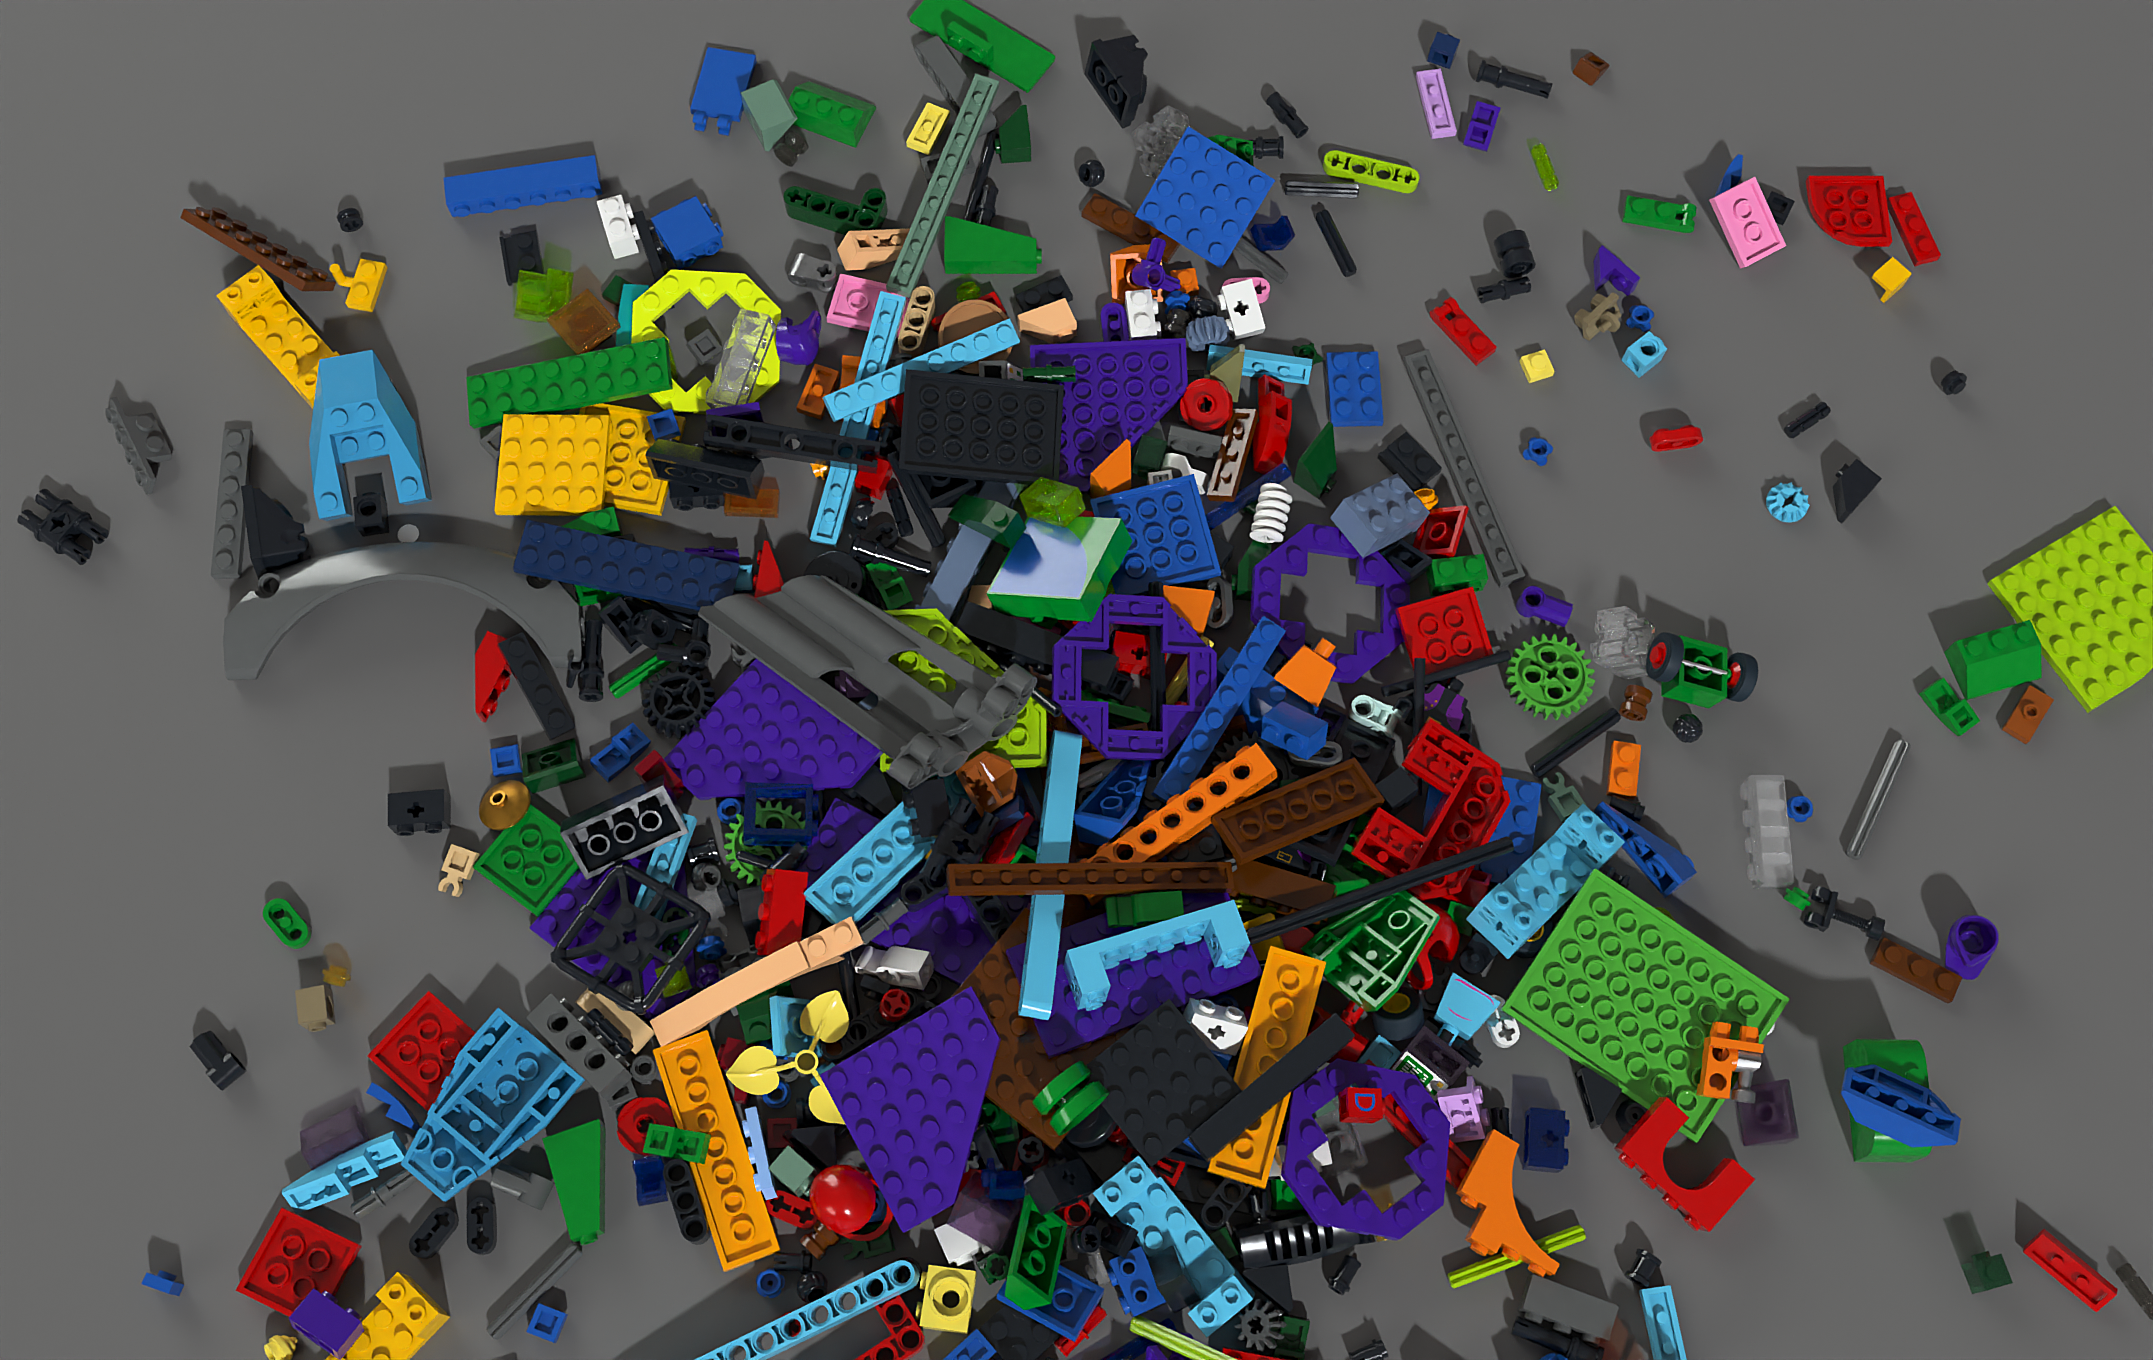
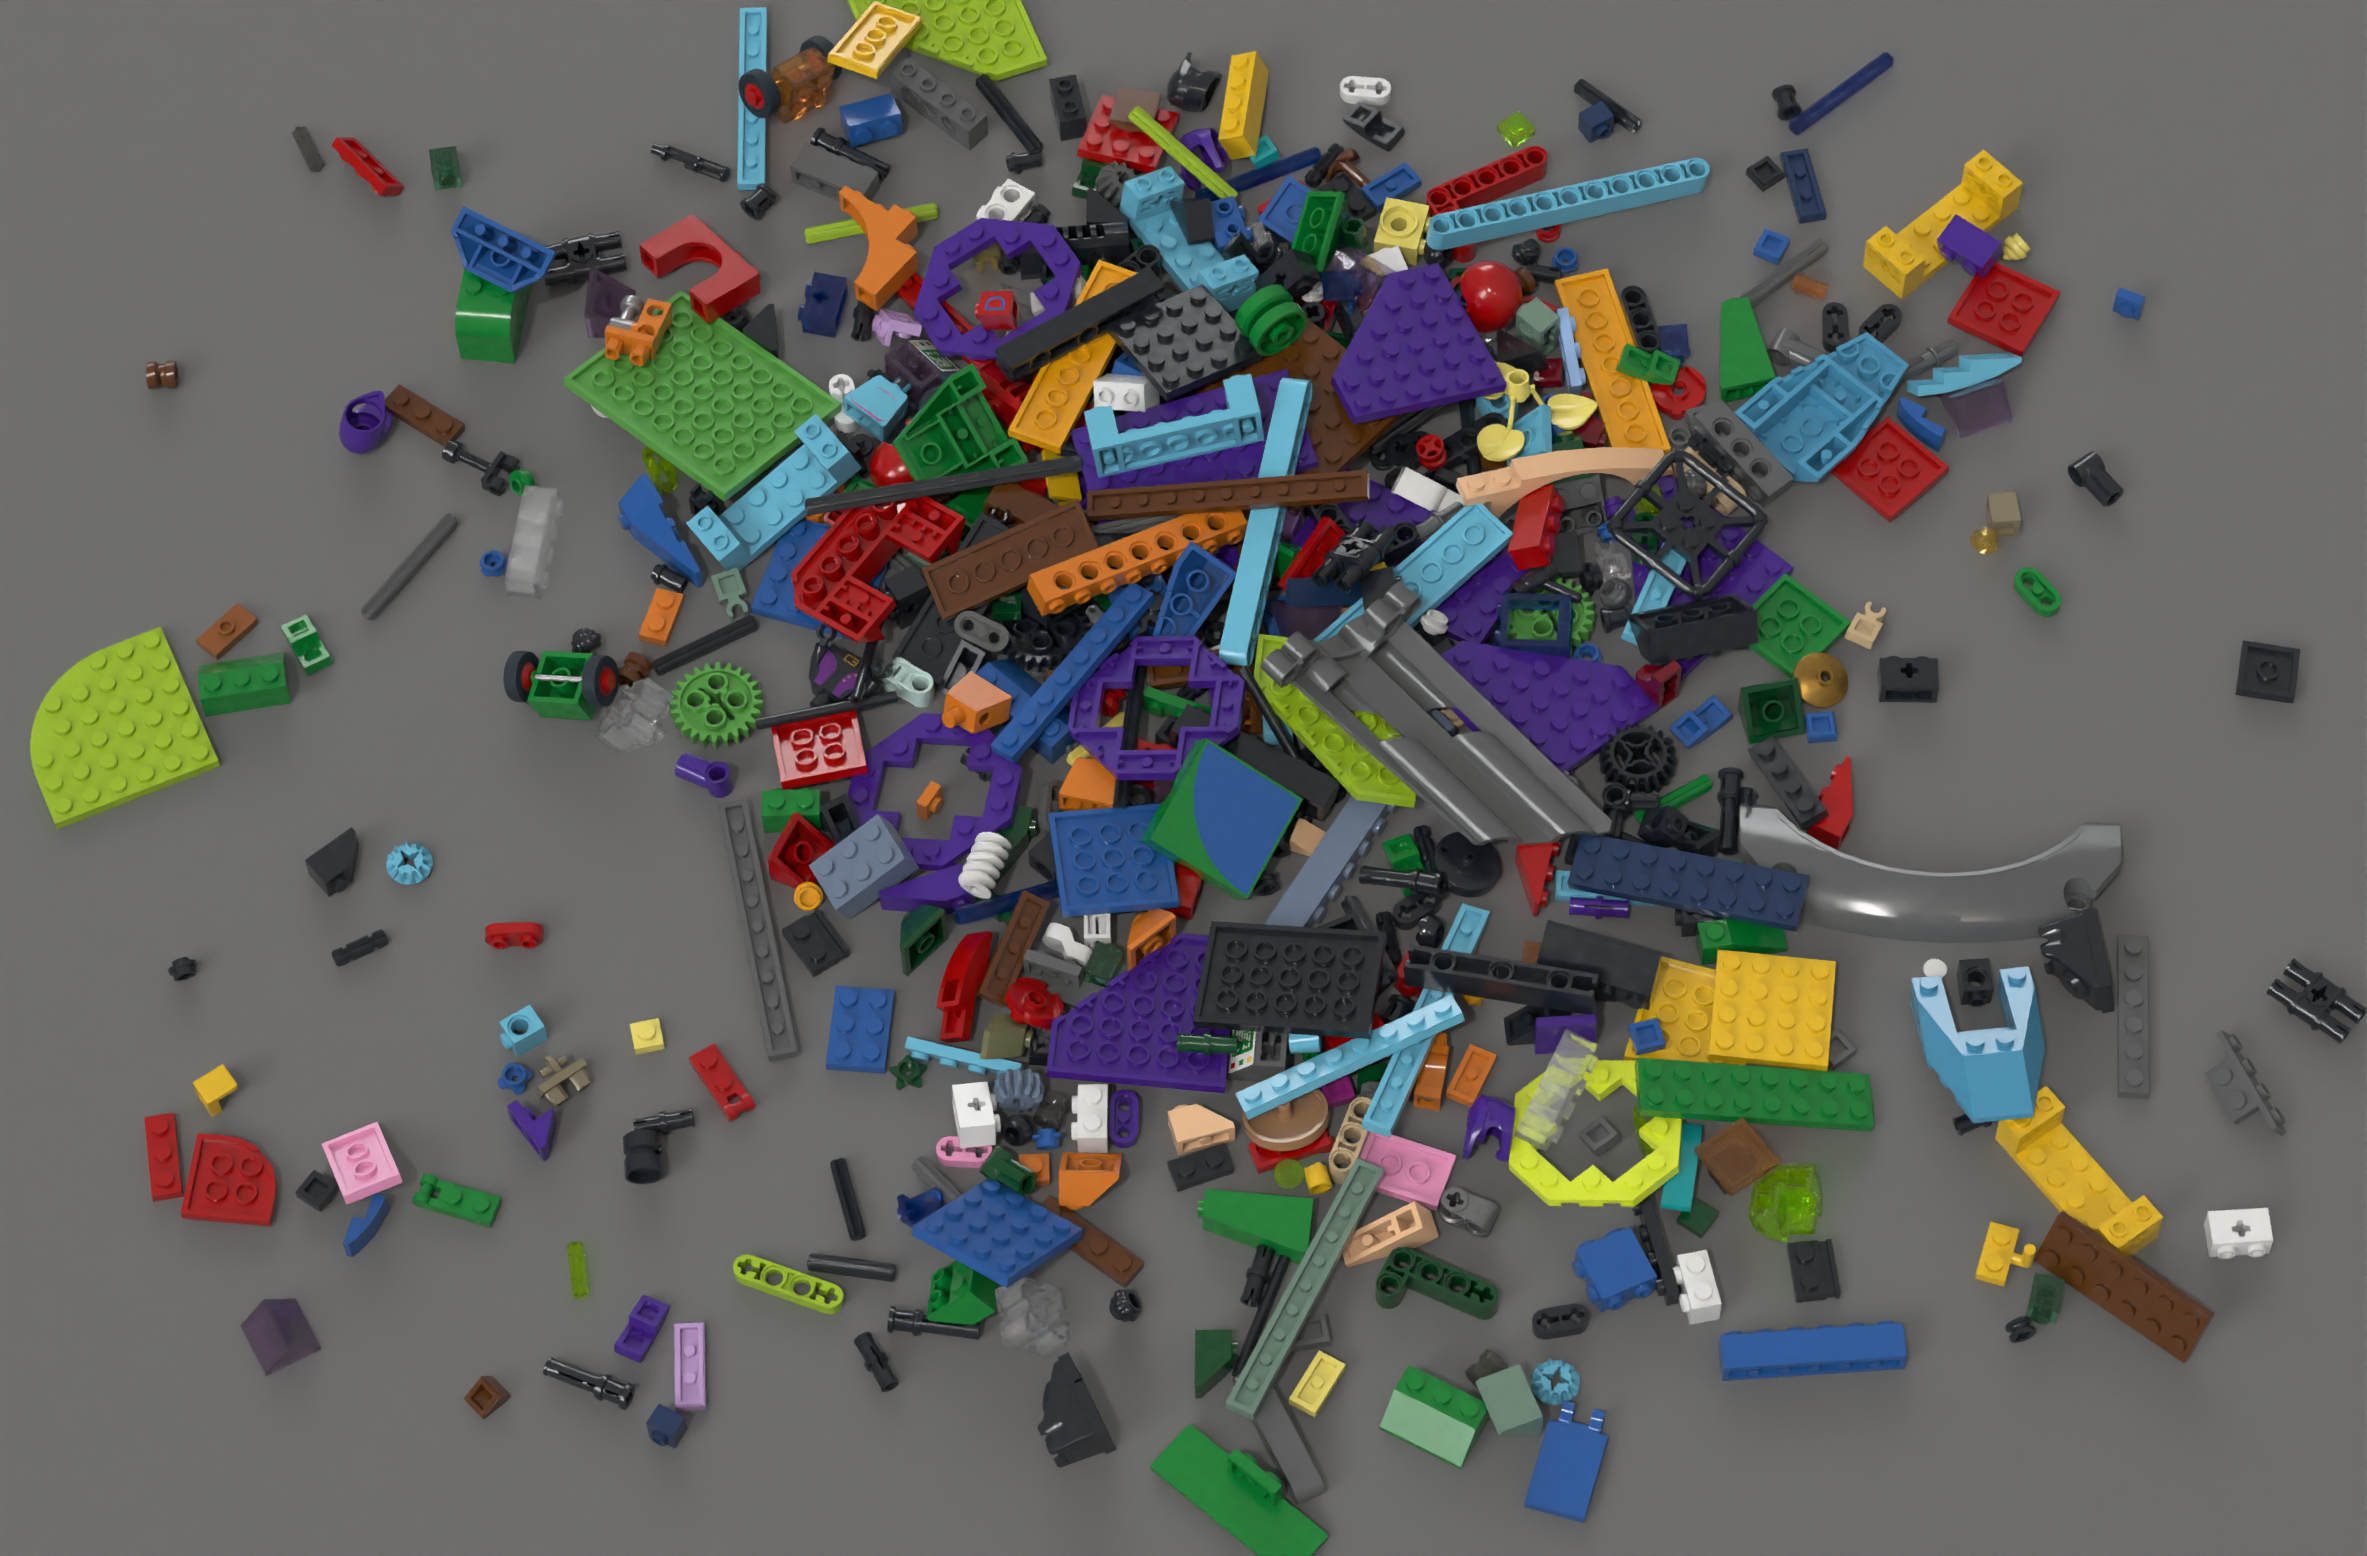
camera: 170 degrees left, 10 degrees down
dark green slope [948,494,1026,549] -> none
dark orange slope [955,751,1018,818] -> none
clear neon green brick [1019,477,1086,528] -> none
green piece [1106,891,1184,928] -> none
dark purple axle [1132,238,1181,292] -> none
blue brick [1261,701,1328,760] -> none
blue plate [1522,437,1553,466] -> none
none -> clear purple slope [240,1299,321,1376]
none -> black pin [544,231,627,286]
none -> black piece [651,143,730,182]
none -> dark purple slope [879,863,974,915]
none -> orange plate [916,781,944,821]
none -> white brick [976,179,1036,222]
none -> dark green piece [979,1146,1038,1196]
none -> yellow hose [1303,1162,1332,1195]
none -> white plate [1420,609,1448,635]
none -> medium azure gear [1531,1358,1580,1405]
none -> black beam [1532,1304,1589,1340]
none -> clear orange pin [1791,273,1828,301]
none -> clear green brick [2026,1273,2065,1324]
none -> white brick [2204,1208,2273,1259]
none -> black plate [2235,640,2300,704]

